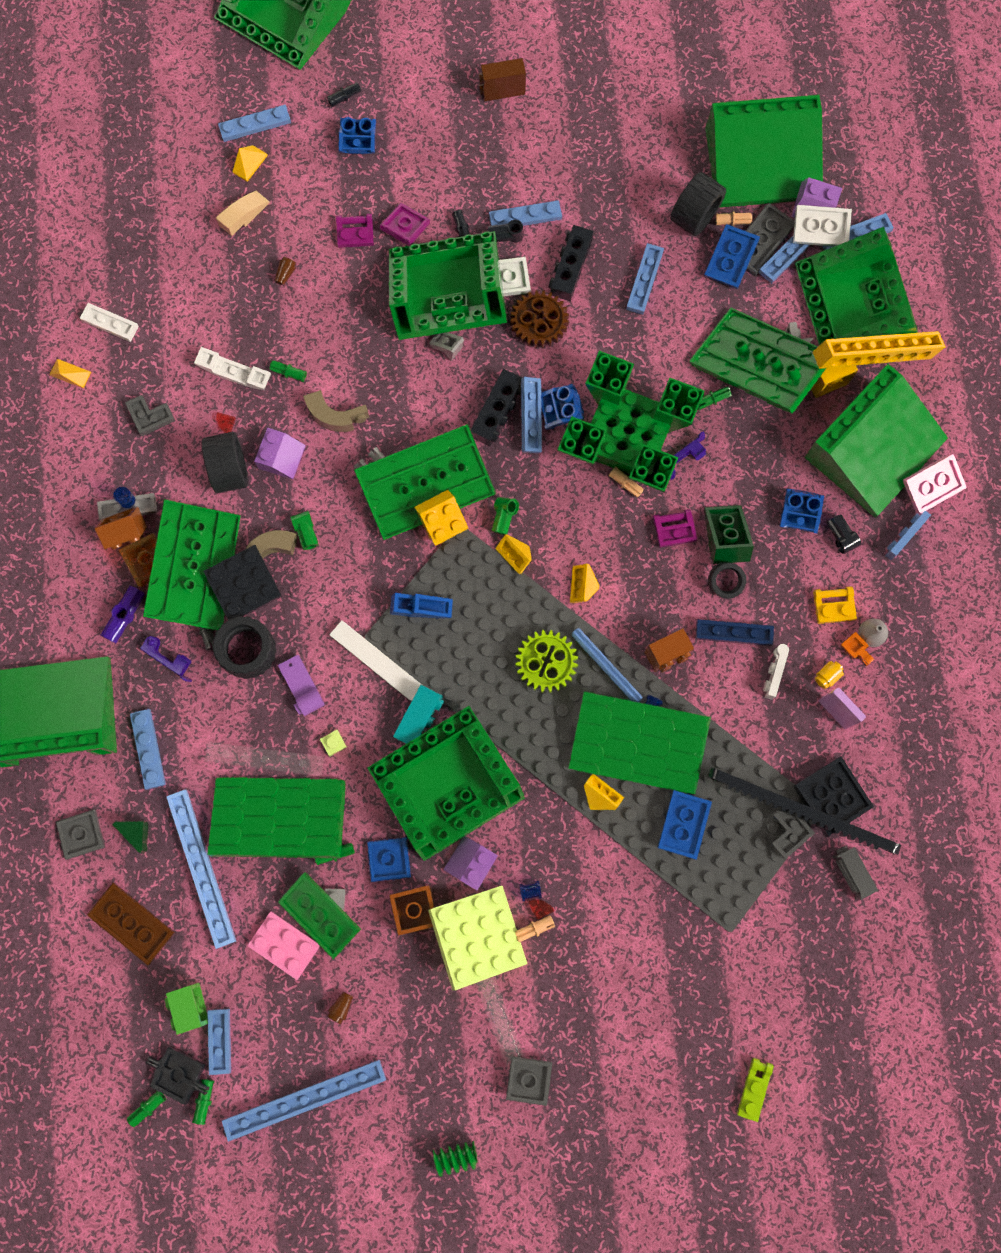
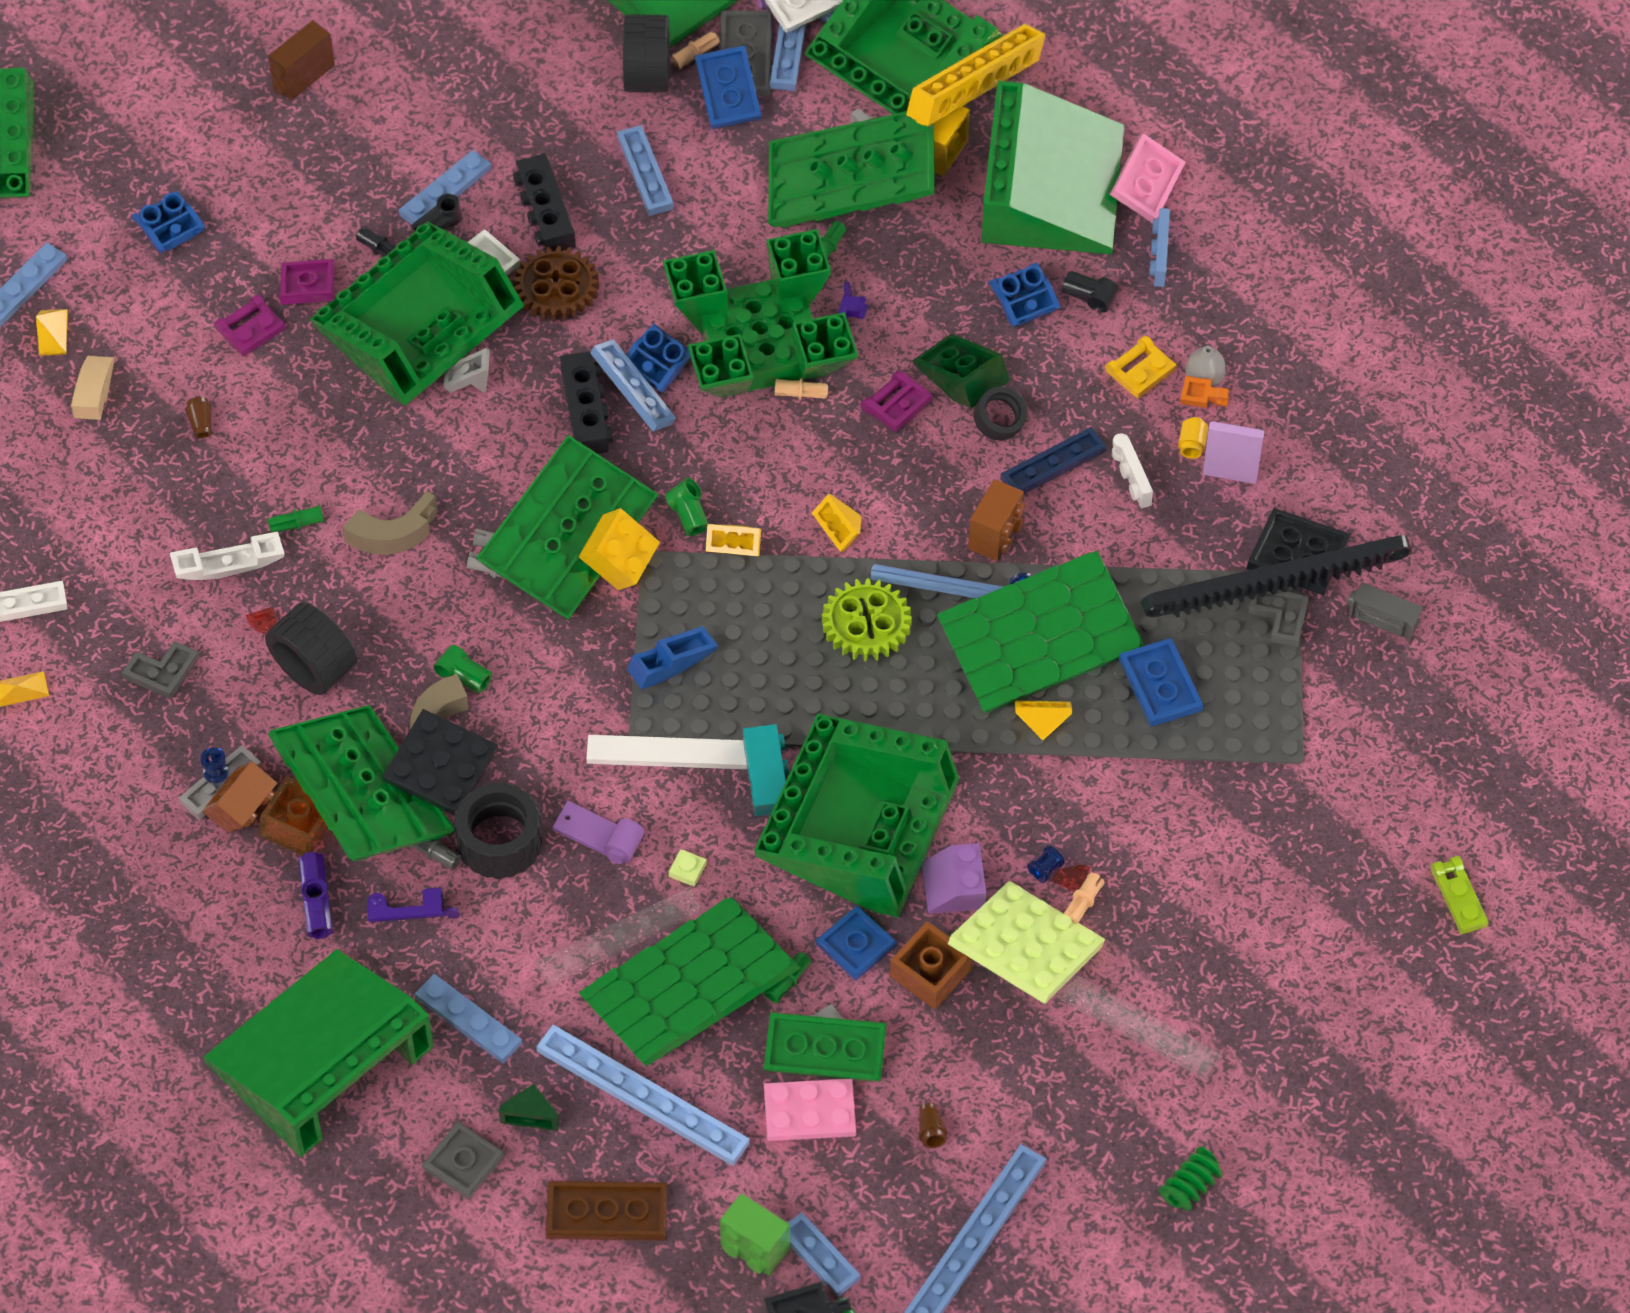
camera: 35 degrees left, 20 degrees down
medium lavender slope [254,428,306,479] -> none
black axle [327,82,361,107] -> none
dark grey tile [506,1056,552,1106] -> none

